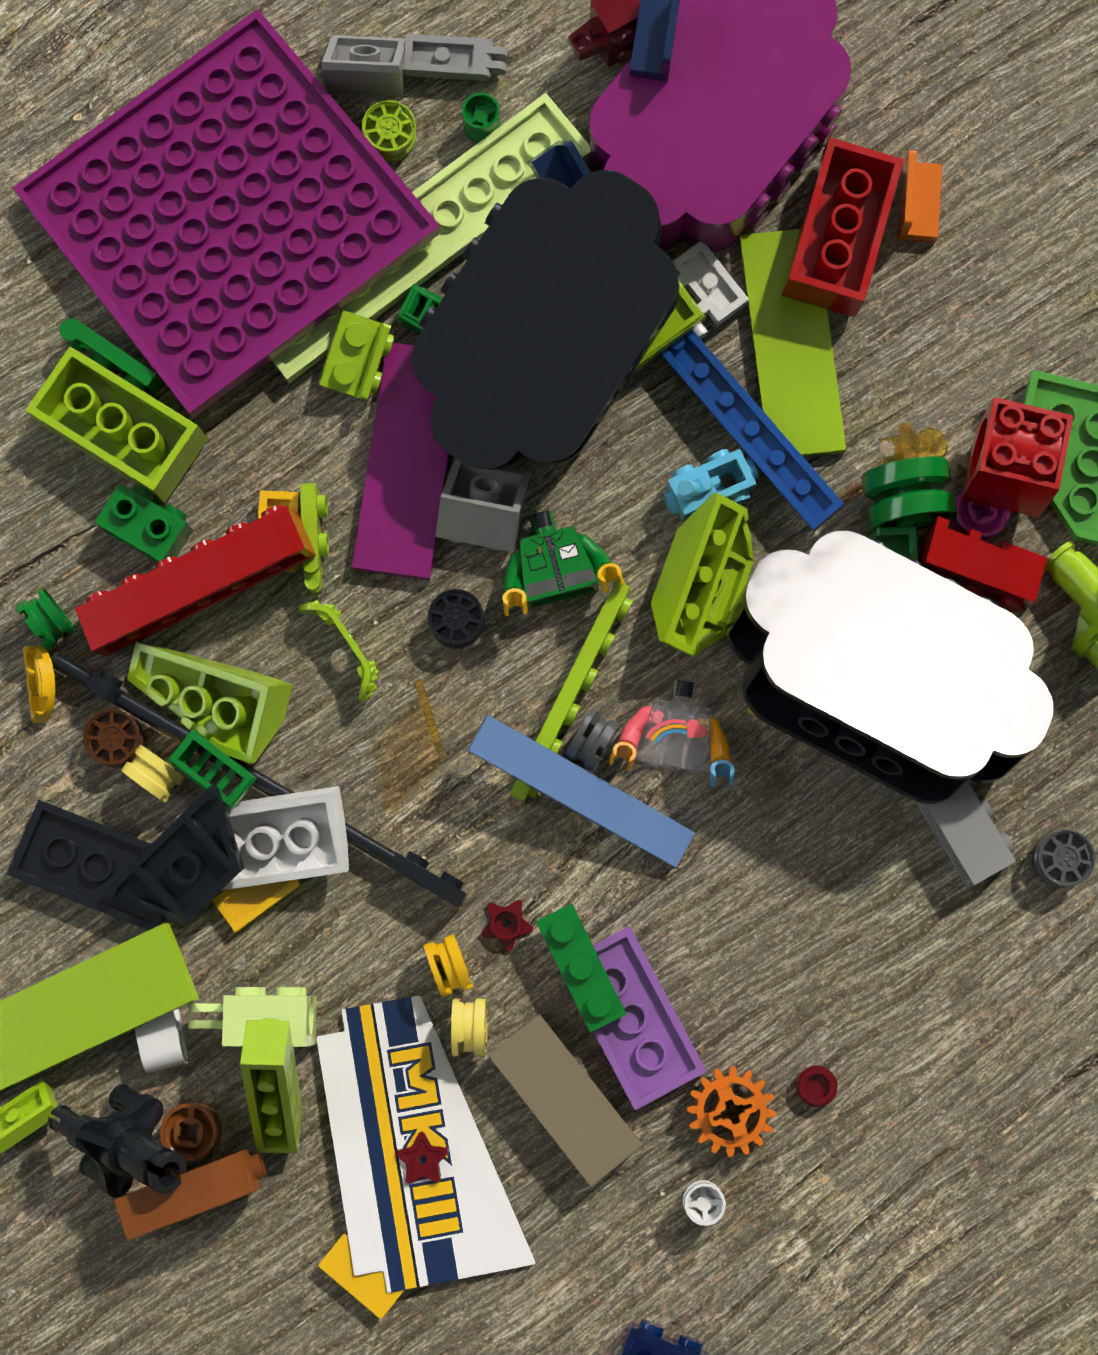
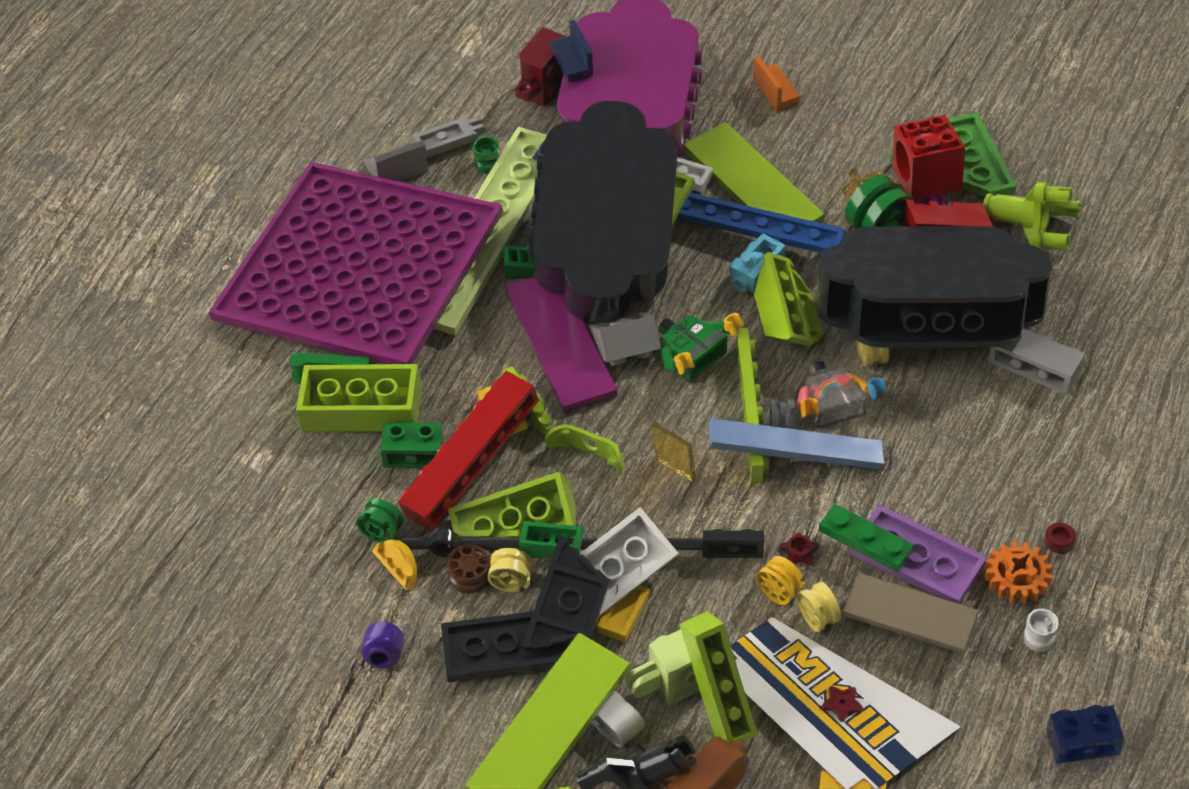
camera: 30 degrees left, 30 degrees down
lime bracket [318,310,394,401] -> none
lime wheel [362,100,416,162] -> none
black wheel [428,589,485,649] -> none
red brick [781,137,904,317] -> none
dark grey wheel [1032,829,1096,888] -> none

